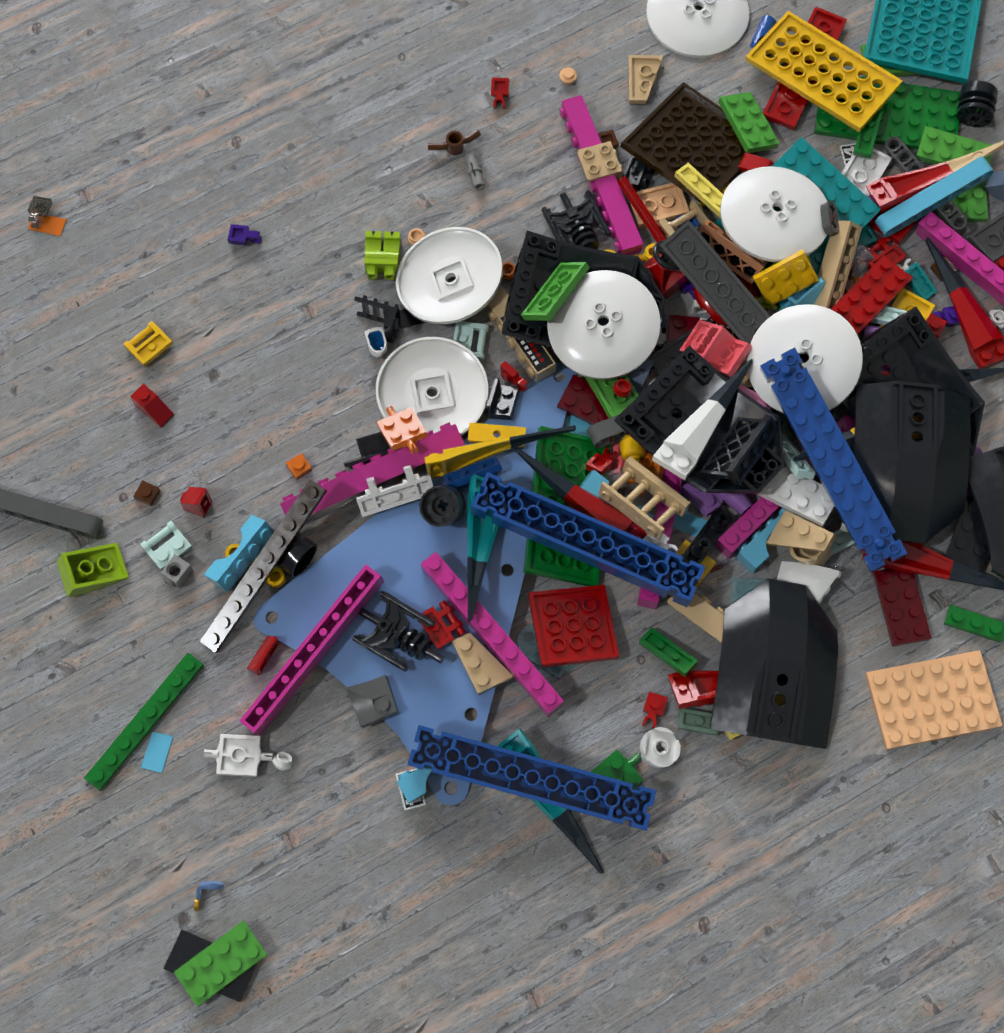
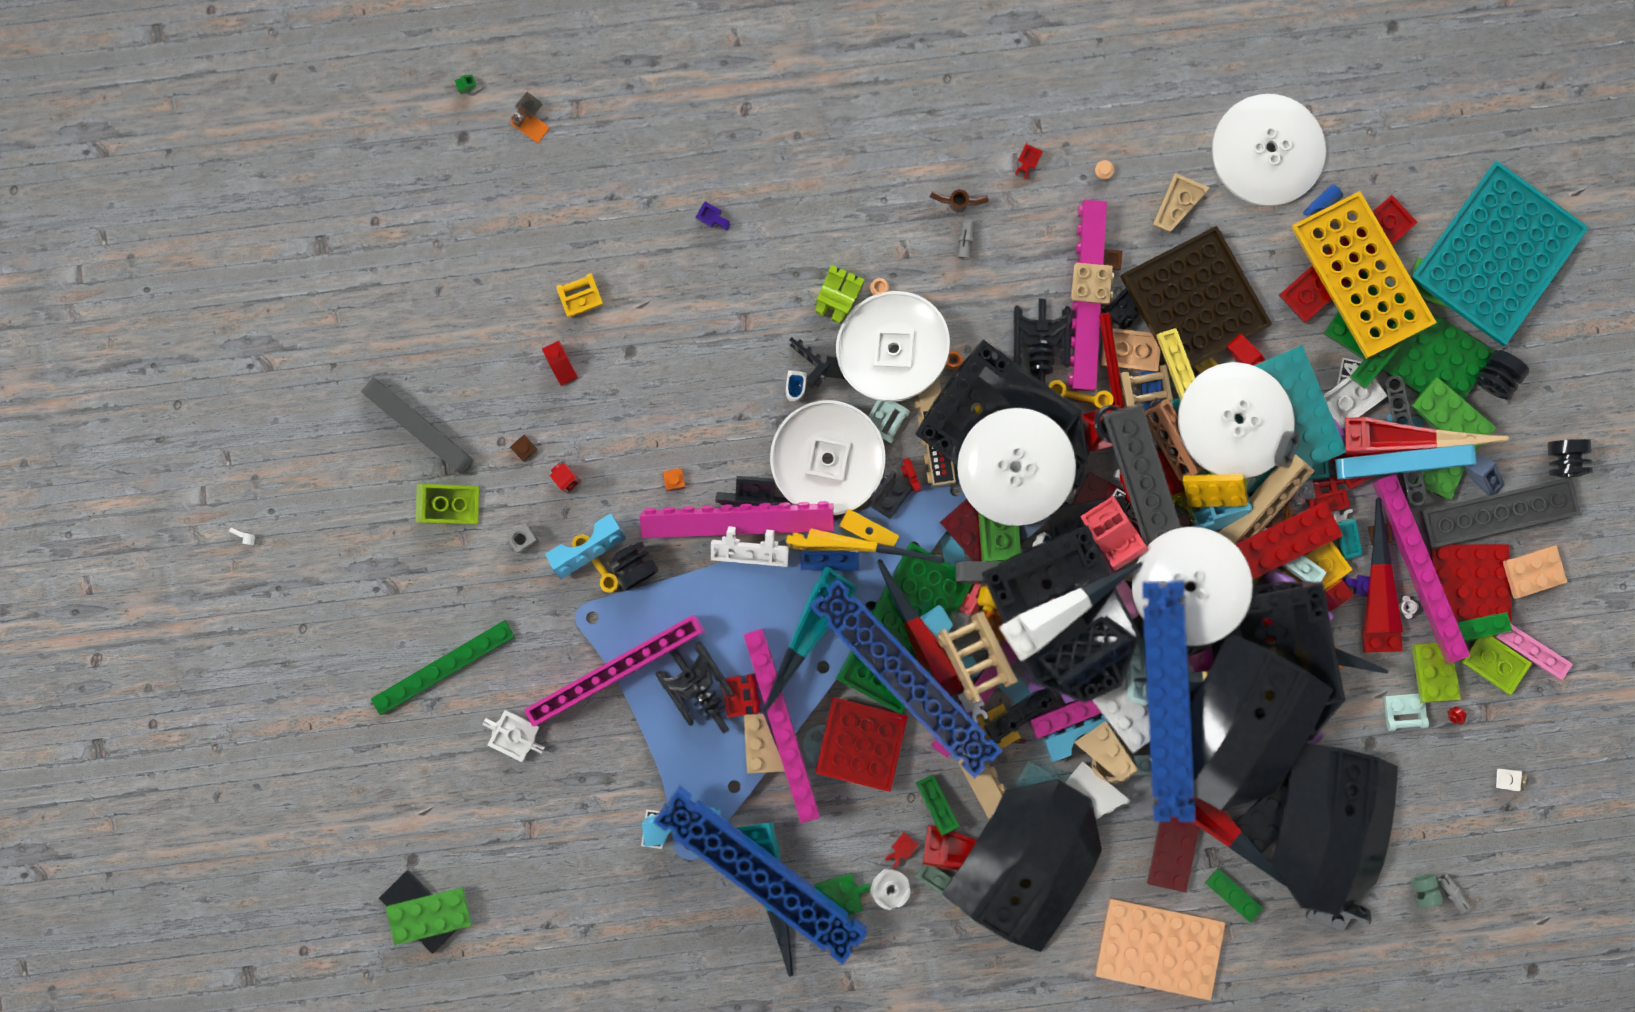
camera: 25 degrees right, 15 degrees up
light aqua plate [140,521,193,571] -> none
medium azure sticker [141,731,173,773] -> none
medium blue piece [194,881,224,911] -> none
plate [200,479,327,653] -> none
red slope [247,636,279,676] -> none
white plate [272,752,293,770] -> none
dark grey plate [346,675,399,728] -> none
plate [377,406,427,454] -> none
black wheel [419,484,466,527] -> none
bright green plate [521,262,590,321] -> none
red plate [586,447,617,476] -> none
red plate [613,379,632,397] -> none
bright green plate [718,92,780,153] -> none

